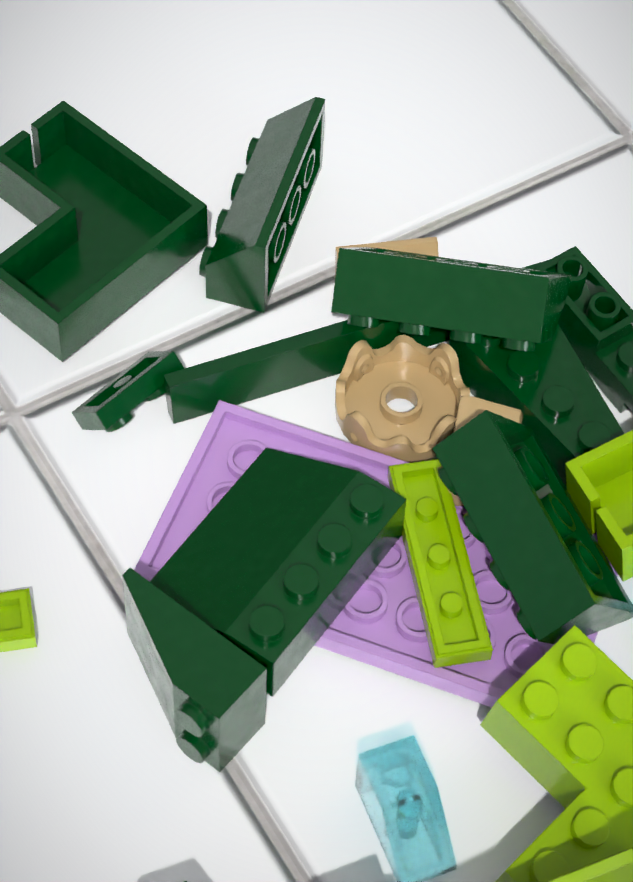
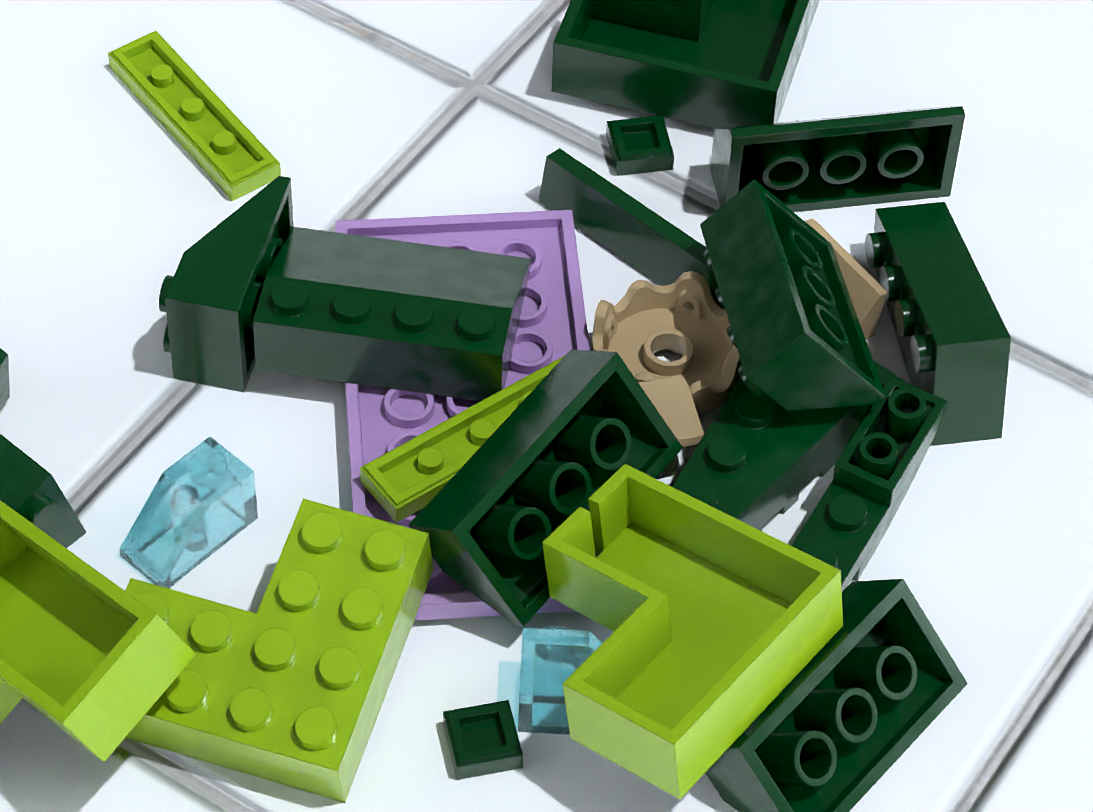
camera: 65 degrees right, 5 degrees down
dark green plate [71,351,184,432] -> none
none -> dark green tile [606,115,674,176]
none -> dark green wedge [865,202,1011,446]

